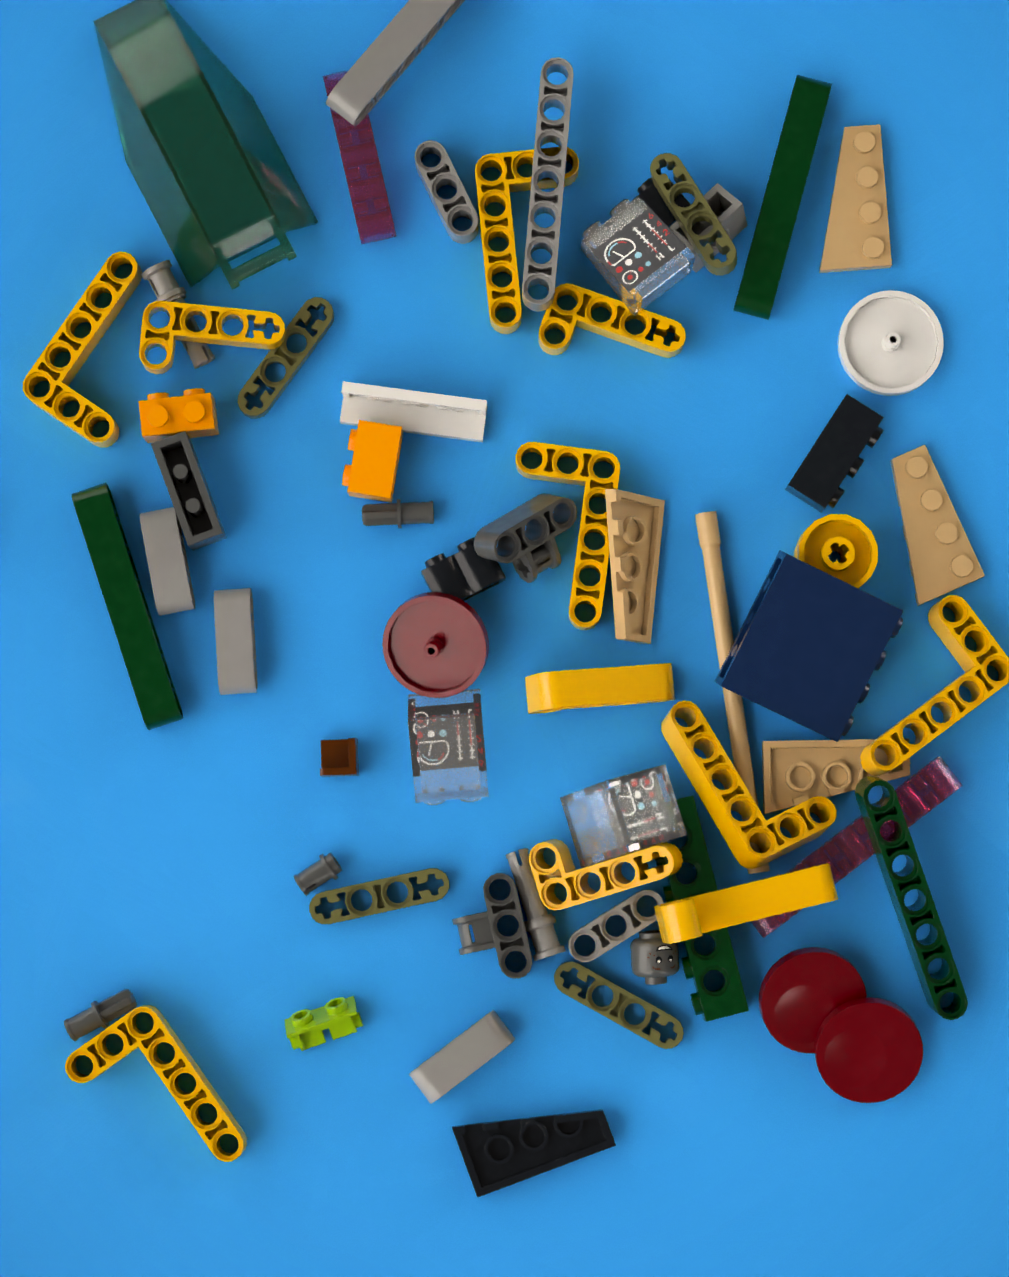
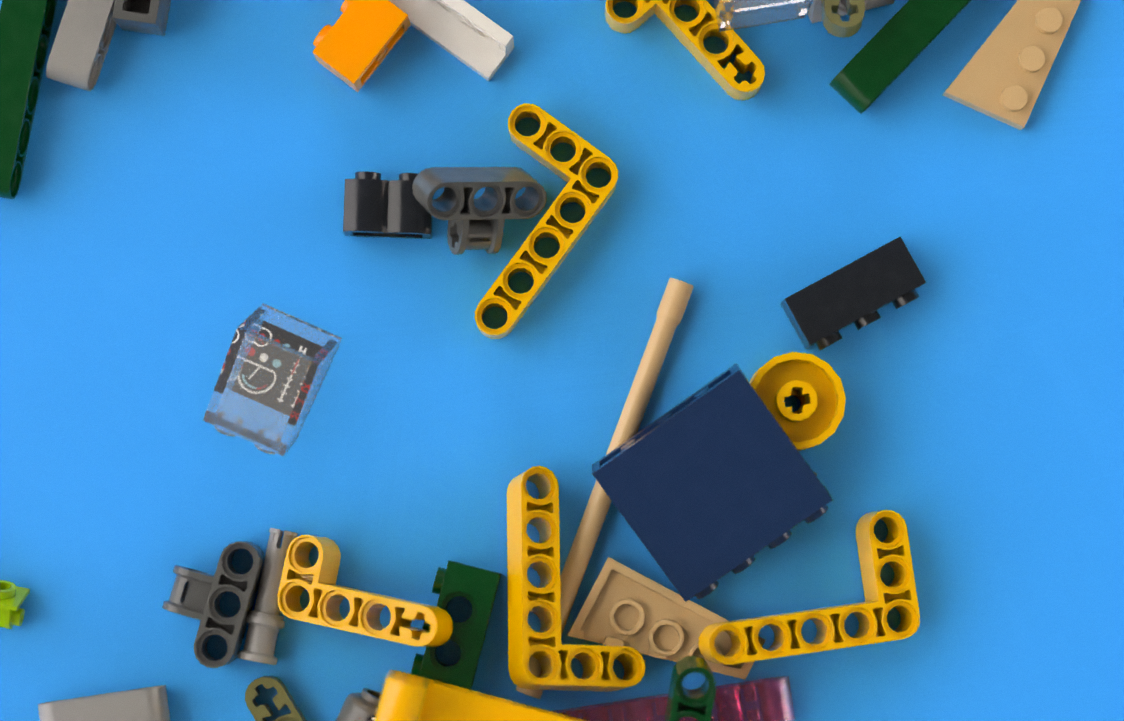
camera: 25 degrees right, 0 degrees up
light grey beam [214,588,258,695] -> none
dark grey pin [293,853,343,896] -> none
olive beam [309,868,450,924] -> none
reddish brown panel [320,738,359,777] -> none
dark grey axle [362,499,434,528] -> none
dark red piece [382,592,489,698] -> none
yellow beam [525,663,675,714] -> none
clear slope [560,764,687,868] -> none
light grey beam [568,890,664,962] -> none
tan wing [605,489,665,644] -> none
white piece [838,290,944,396] -> none
tan wing [890,445,985,606] -> none

